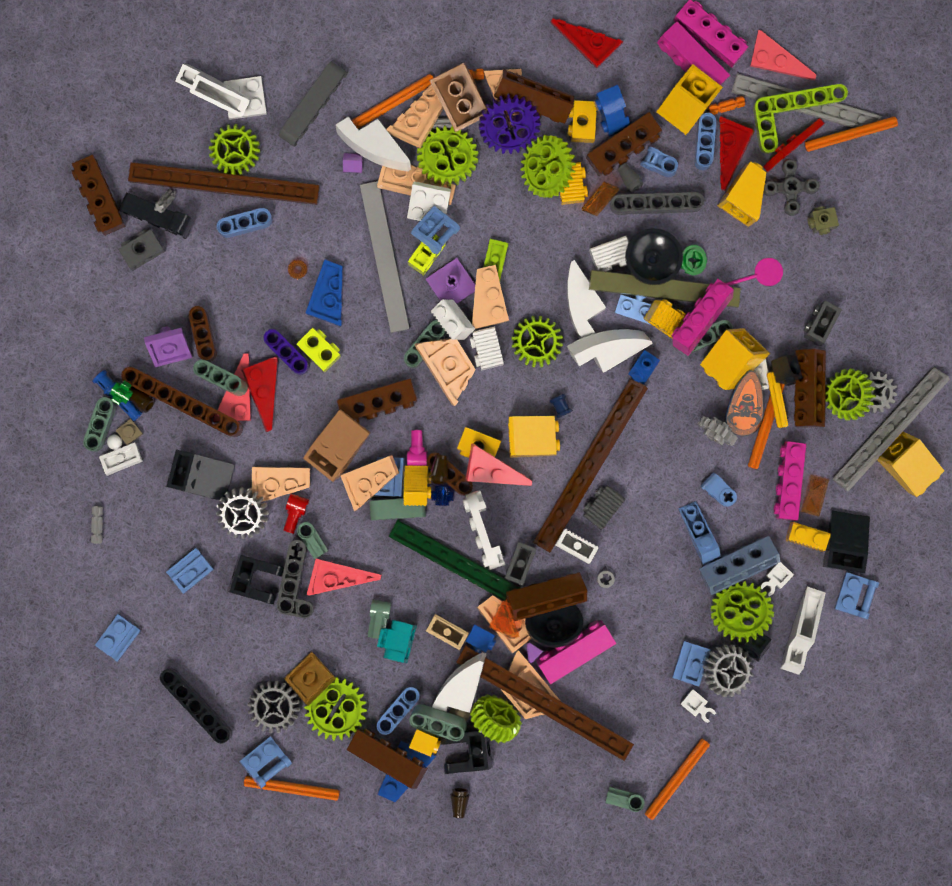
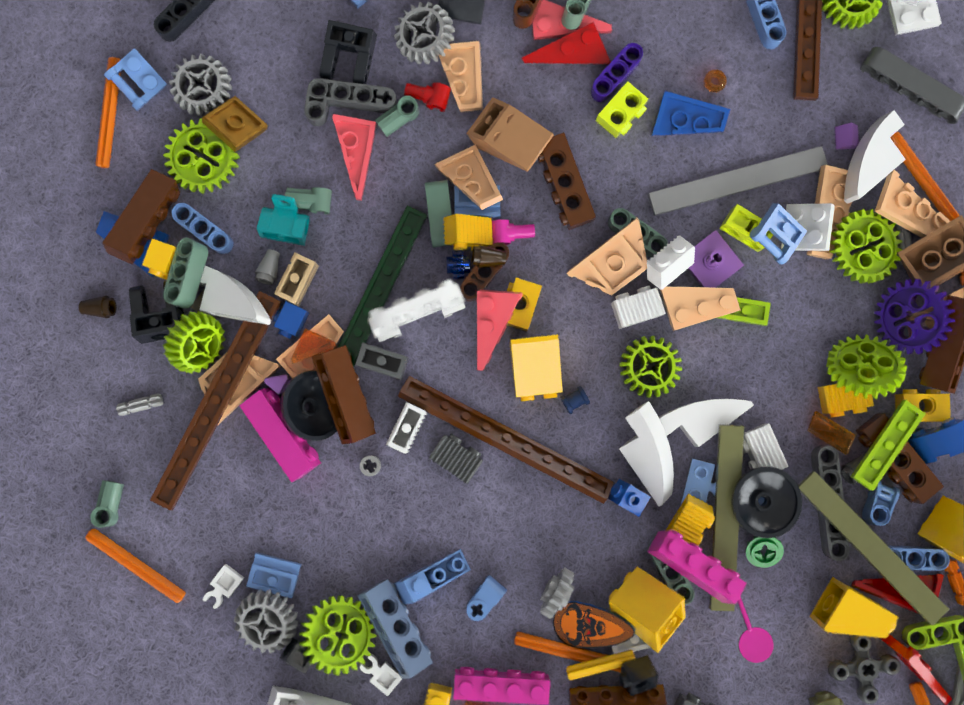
camera: 85 degrees right, 0 degrees up
none -> light grey axle [116,393,163,416]
none -> light grey cone [255,249,280,285]
none -> olive tile [798,471,949,626]
none -> lime plate [850,400,926,491]

